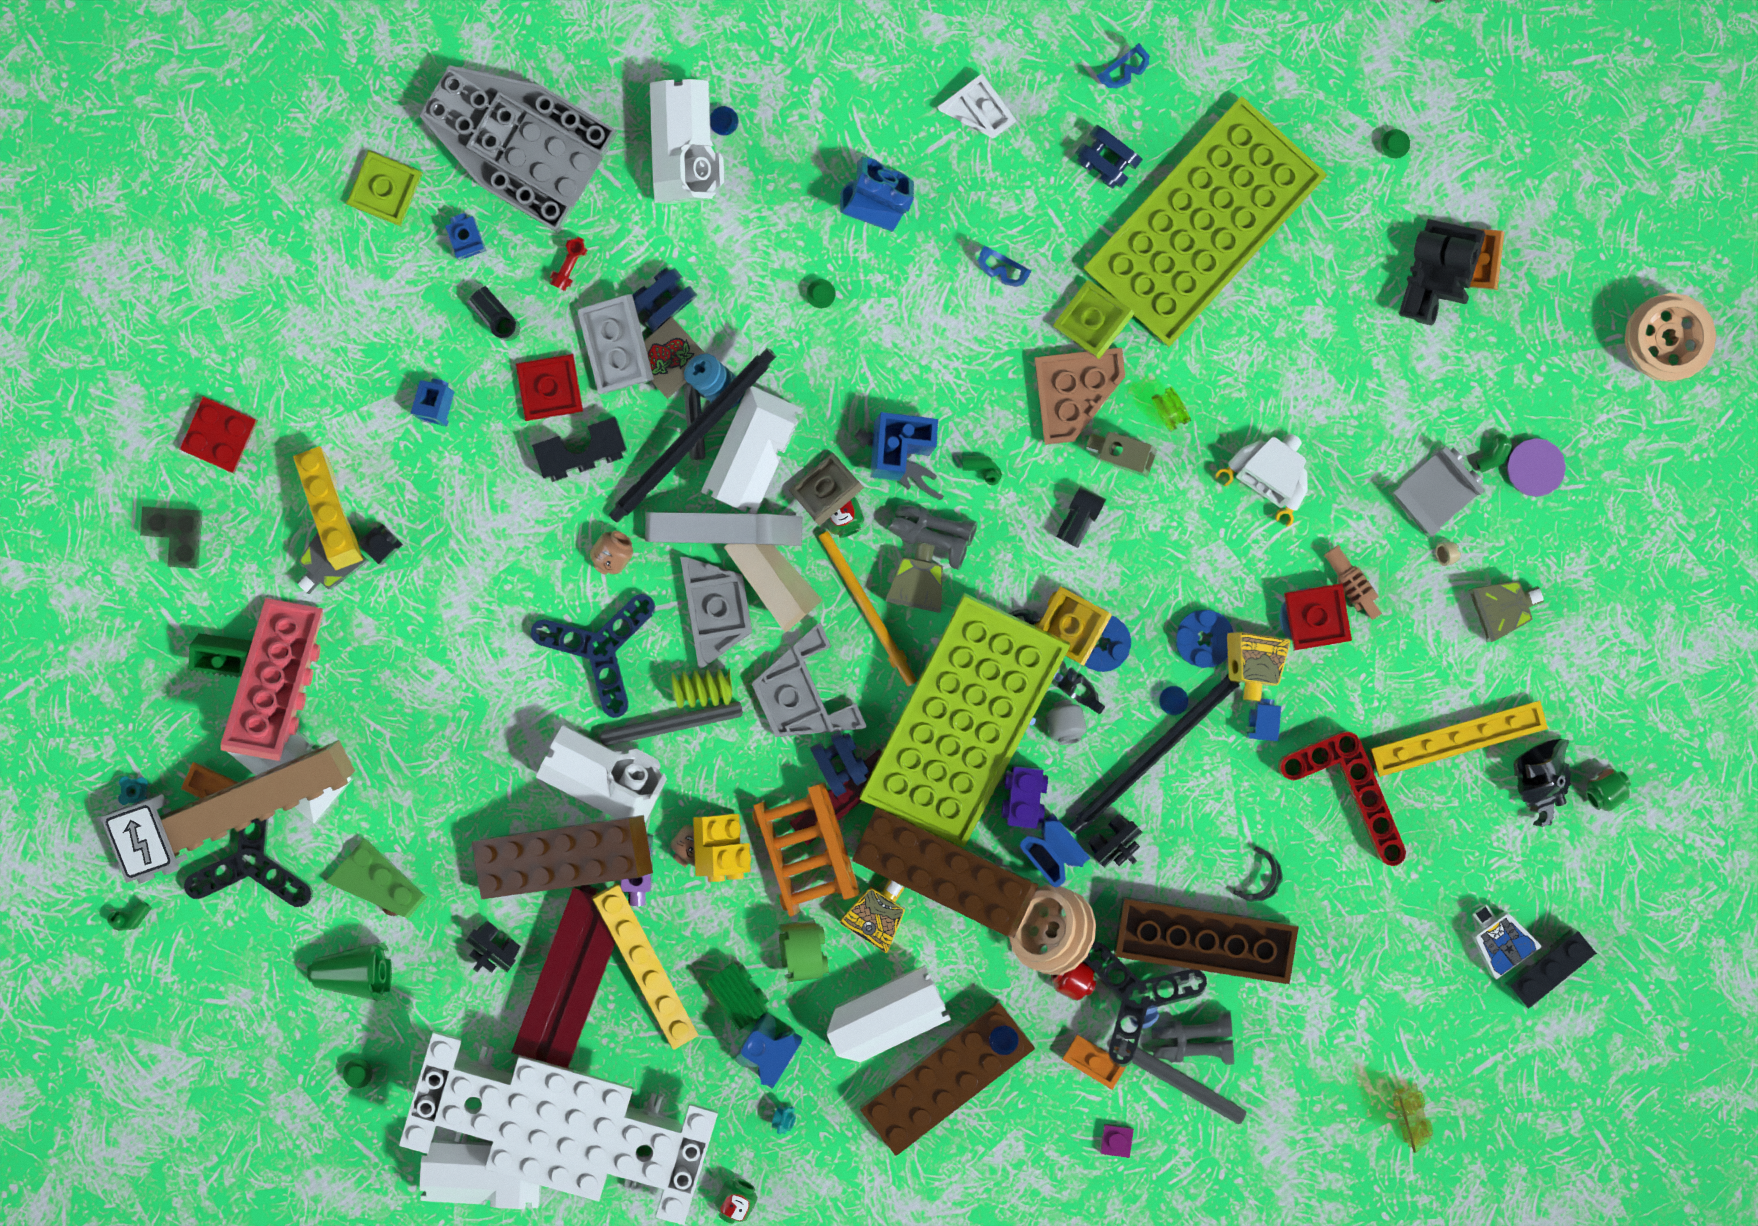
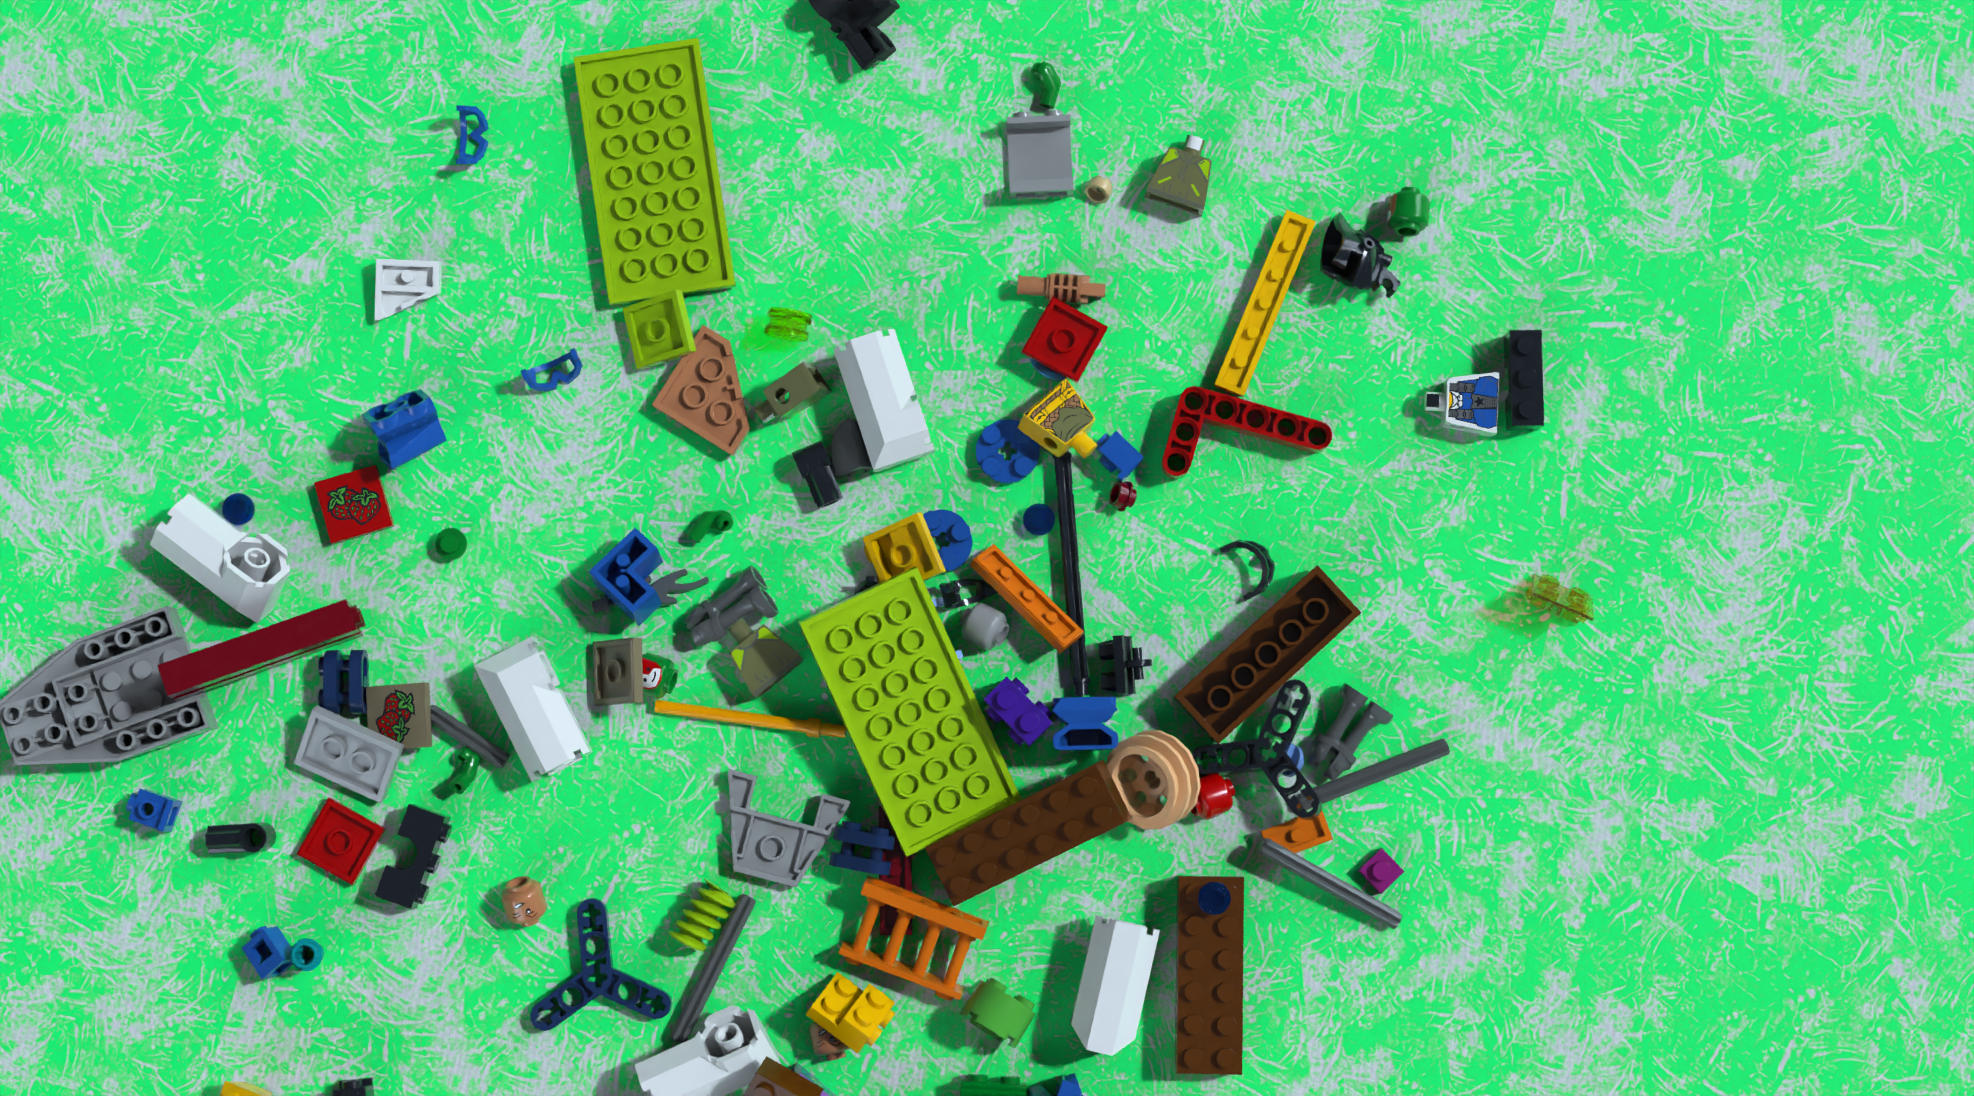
camera: 45 degrees left, 5 degrees down
lime tile [346,150,423,227] -> none
red bar [550,237,588,291] -> none
black piece [609,348,777,523] -> none
light grey beam [645,512,803,546] -> none
light grey wing [680,557,752,668] -> none
dark azure piece [684,354,743,410] -> none
tan slope [724,544,823,632] -> none
torso [839,879,905,953] -> none
dark blue brick [1075,124,1143,189] -> none
white torso [1216,434,1308,527] -> none
medium lavender tile [1506,438,1566,497] -> none
none -> dark red brick [157,599,366,701]
none -> teal cone [290,938,324,971]
none -> red tile [314,465,395,545]
none -> green arm [450,747,480,794]
none -> dark grey brick [831,418,873,477]
none -> white brick [833,329,935,473]
none -> orange tile [970,544,1084,653]
none -> dark red plate [1109,481,1137,512]
none -> dark grey axle [1258,838,1402,929]

